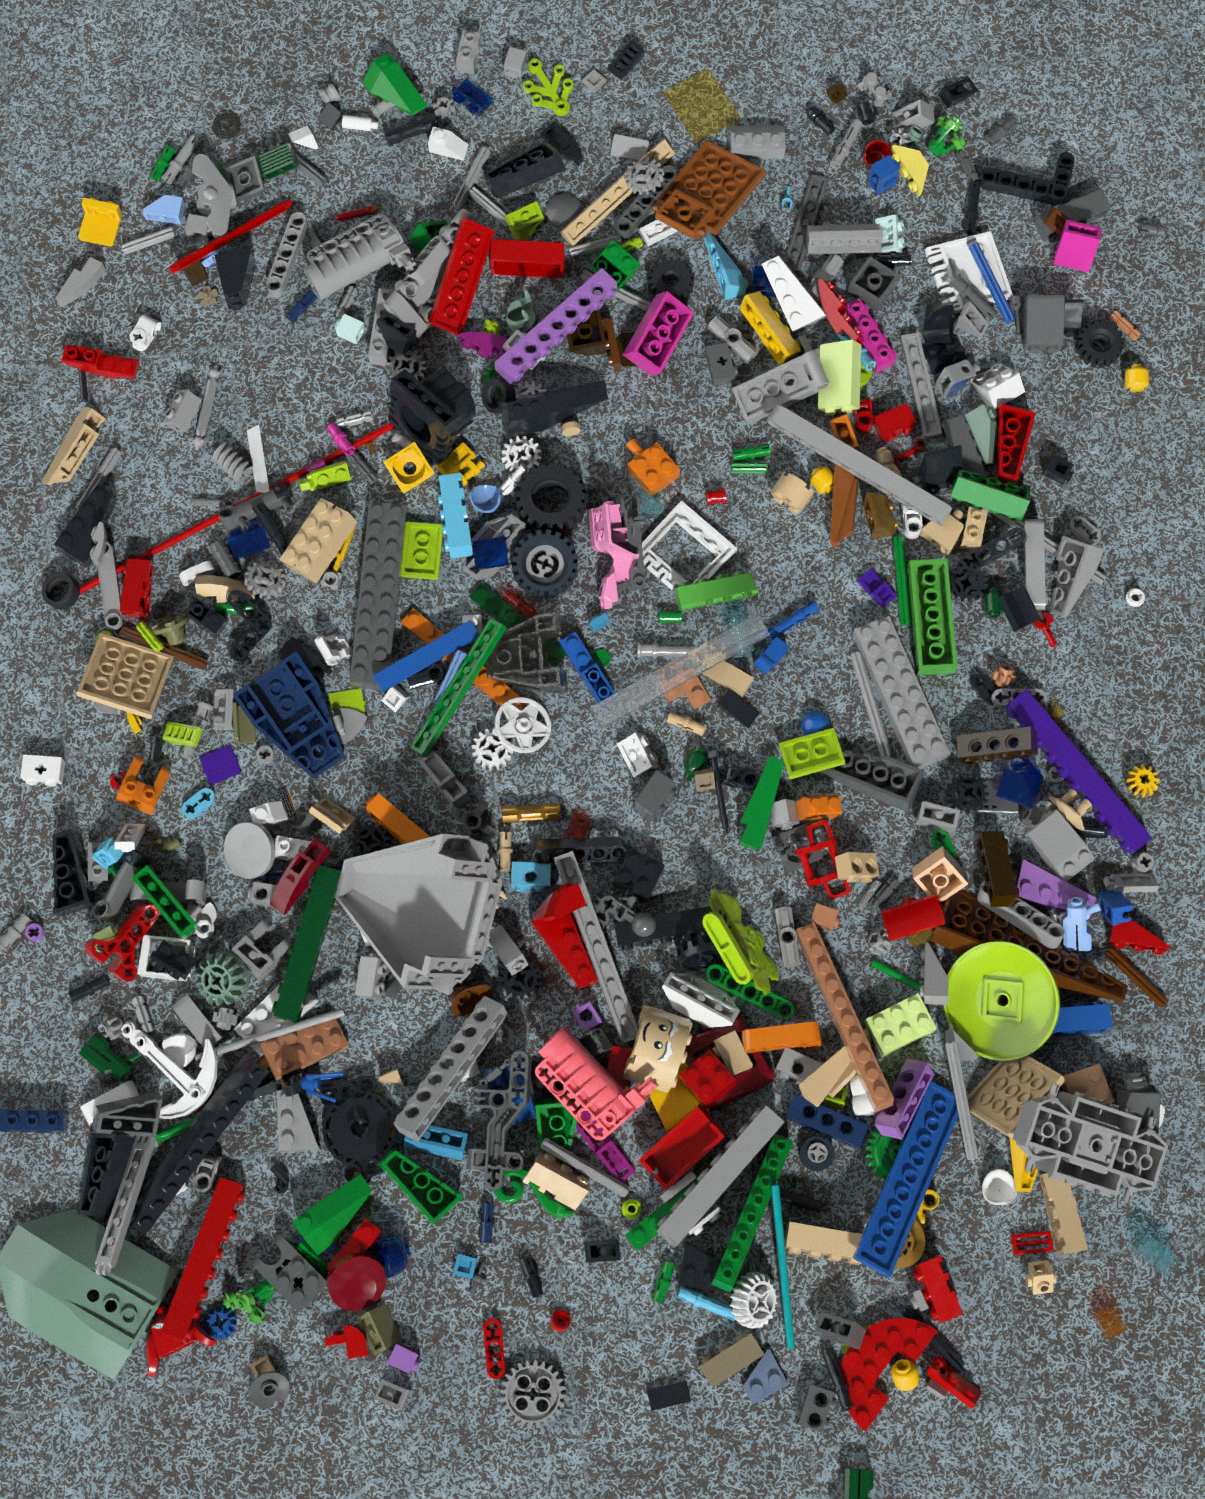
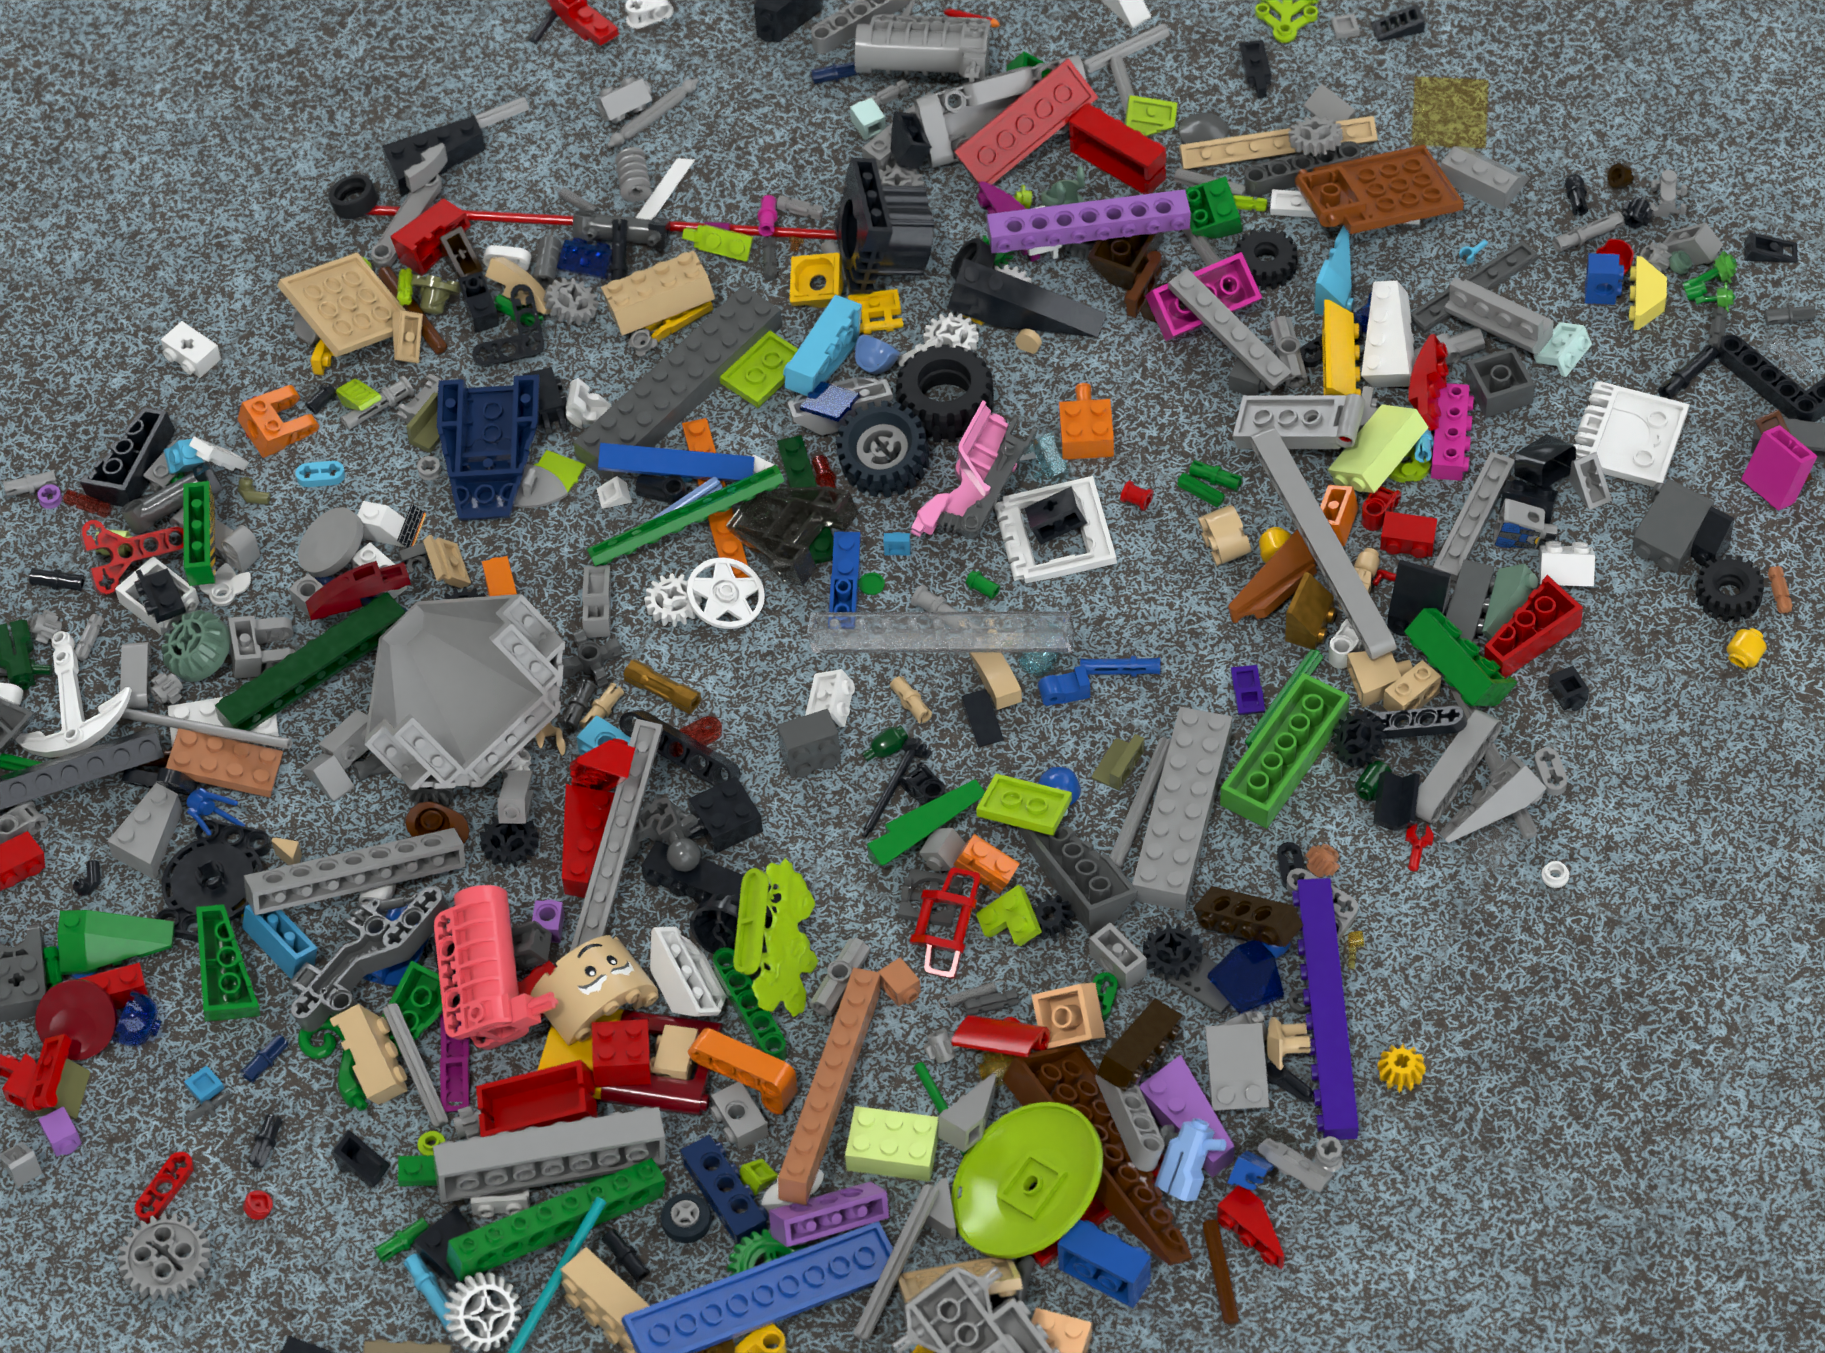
camera: 40 degrees right, 20 degrees down
tan wedge [42,407,106,485] -> none
white helmet [162,1034,197,1068] -> none
dark tan plant [198,286,218,306] -> none
dark purple piece [199,745,241,786] -> none
black wedge [483,141,566,199] -> none
nougat plate [659,668,711,710] -> none
bright green wedge [674,571,759,611] -> none
dark tan plate [693,768,715,792] -> none
tan wedge [799,1028,872,1107] -> none
tan brick [835,852,879,883] -> none
black pin [874,253,911,268] -> none
dark grey pin [949,274,999,321] -> none
blue axle [969,242,1015,323] -> none
none -> red plate [26,1034,72,1111]
none -> clear red axle [63,490,112,518]
none -> light grey slope [301,753,355,802]
none -> tan slope [392,310,423,363]
none -> dark brown slope [439,226,484,278]
none -> light grey gear [453,1106,481,1140]
none -> lime plate [976,885,1042,947]
none -> black brick [1025,486,1087,545]
none -> black gear [1032,894,1075,941]
none -> olive panel [1092,734,1144,791]
none -> light grey plate [1167,268,1292,391]

